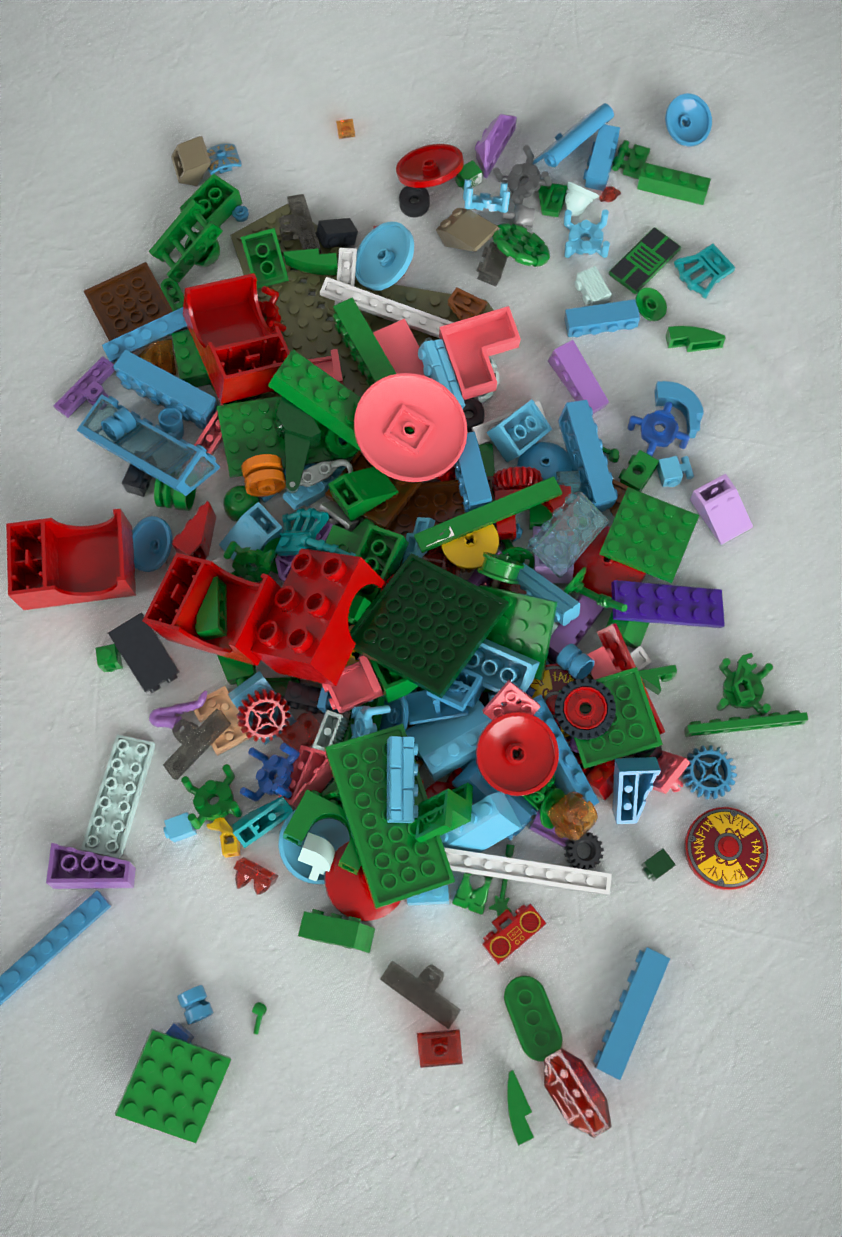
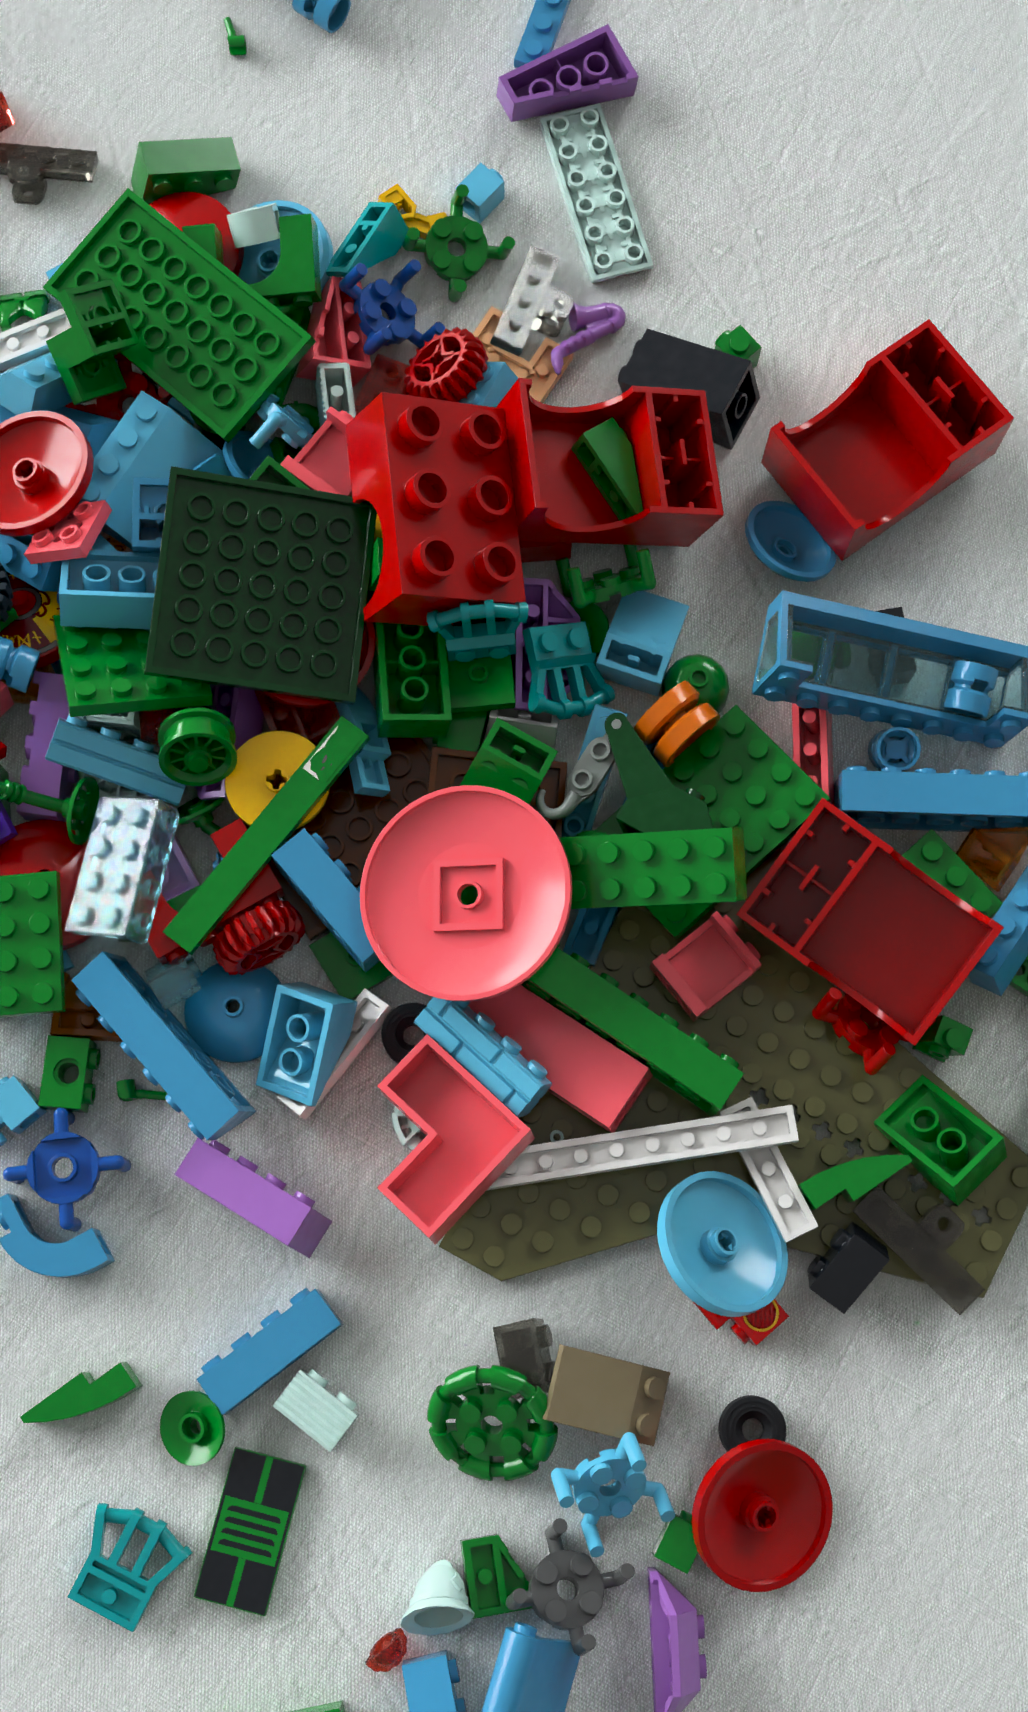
camera: 145 degrees right, 5 degrees up
red slope [172,501,216,560] -> none
clear red tile [233,857,279,895] -> none
clear orange plate [336,119,355,139] -> none
medium azure brick [387,736,418,823] -> none
dark orange wing [448,287,487,321] -> none
light grey piece [502,204,535,227] -> none
medium azure plate [564,209,610,258] -> none

